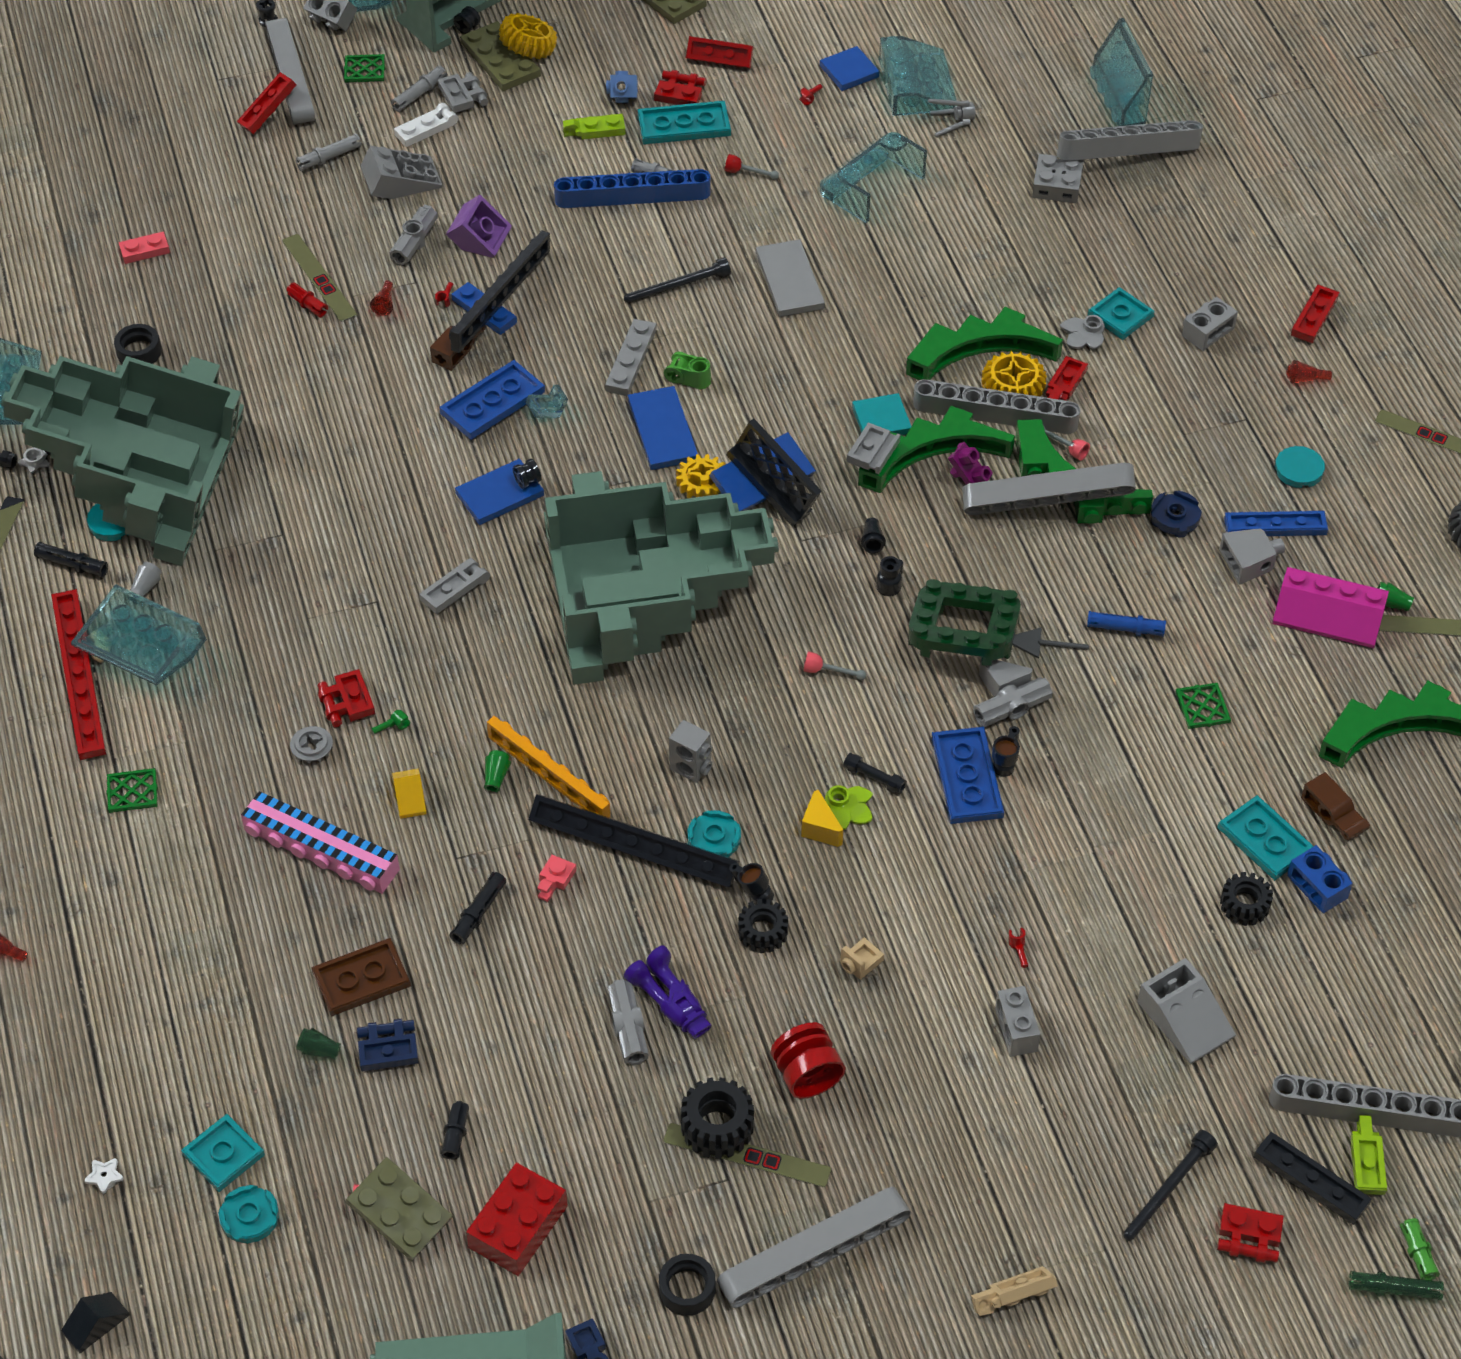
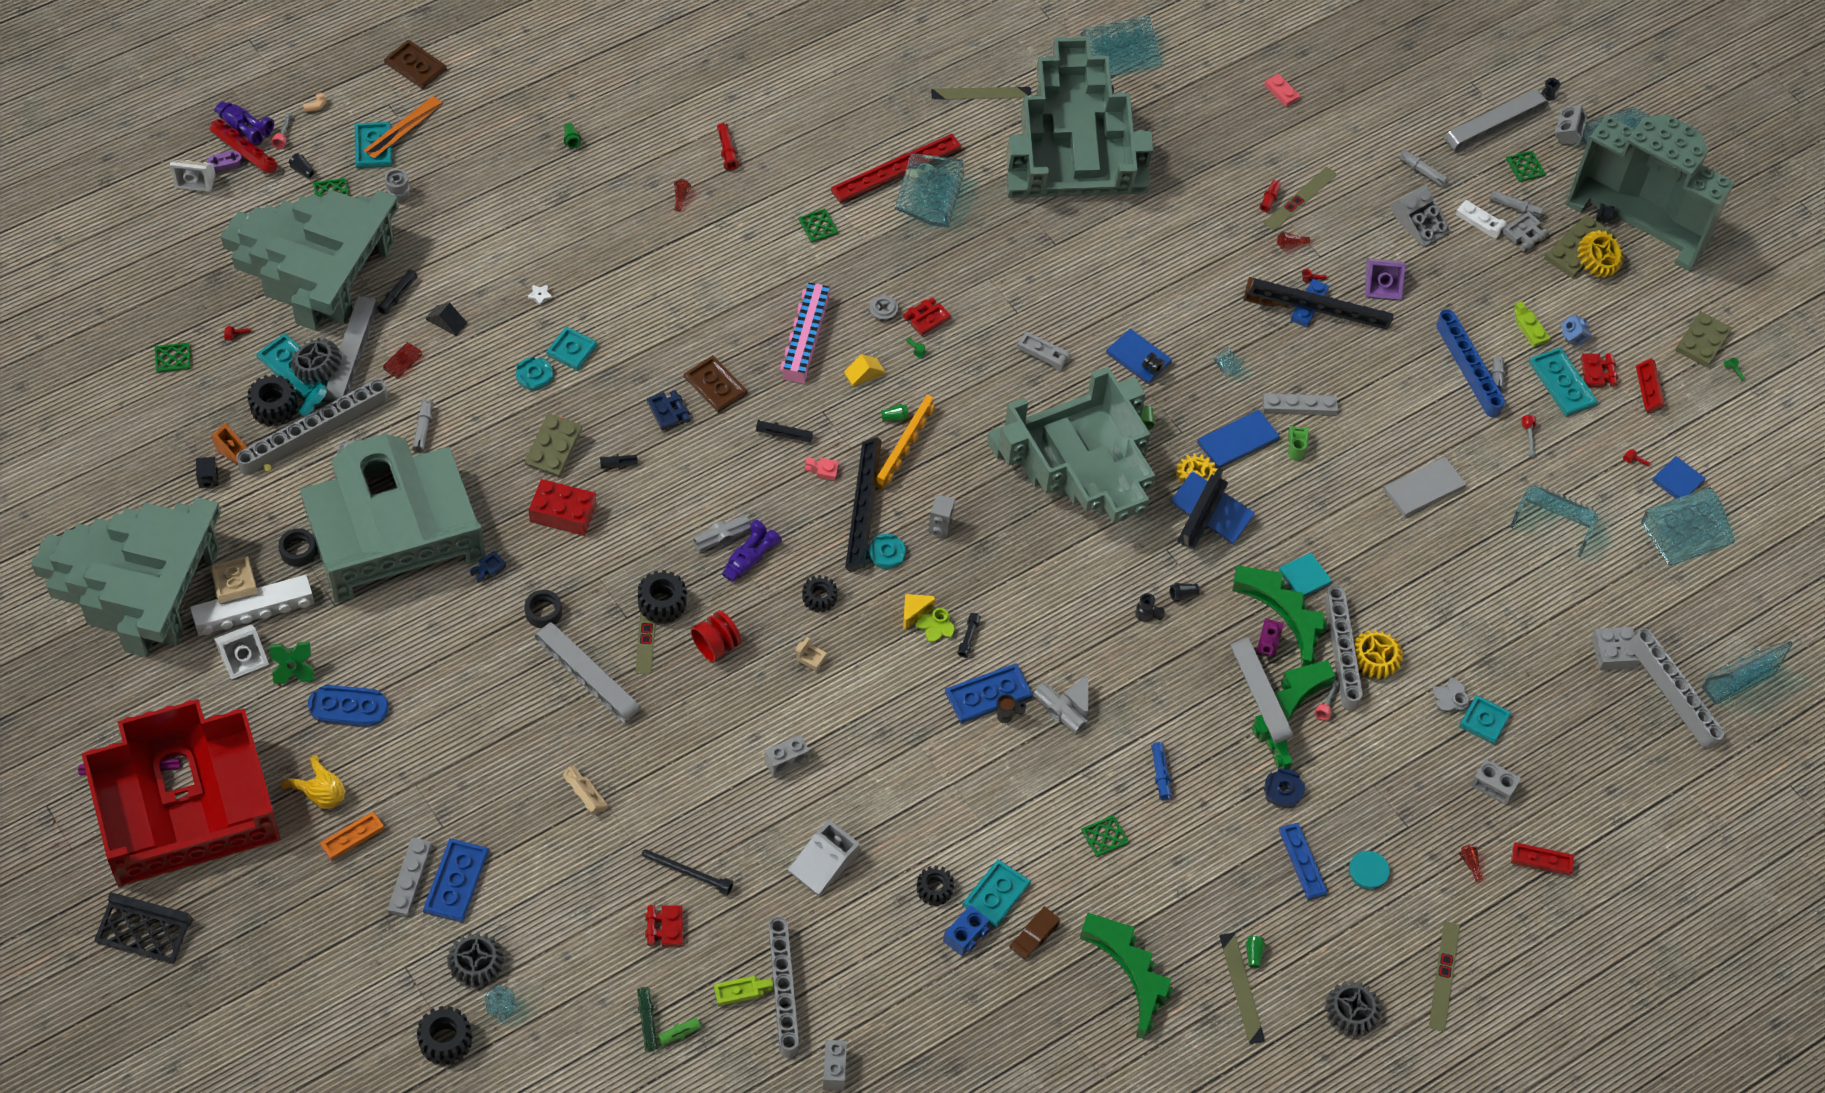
camera: 70 degrees right, 5 degrees up
black pin [34,542,108,577] -> none
black tyre [114,324,162,364] -> none
light grey cone [128,562,162,601] -> none
red plate [237,72,297,134] -> none
clear green cone [296,1028,341,1060] -> none
light grey piece [389,204,438,266] -> none
blue plate [439,360,545,440] -> none
black piece [624,257,731,303] -> none
black piece [729,863,774,905] -> none
hinge [803,651,866,680] -> none
light grey plate [846,422,901,474] -> none
green arch [906,307,1063,380] -> none
dark green plate [908,579,1021,666] -> none
light grey plant [928,99,976,137] -> none
red hand [1008,928,1029,968] -> none
dark grey piece [1012,627,1090,659] -> none
red hinge [1046,356,1088,401] -> none
light grey torso [1219,529,1285,584] -> none
black plate [1253,1132,1372,1225] -> none
dark pink slope [1272,567,1389,648] -> none

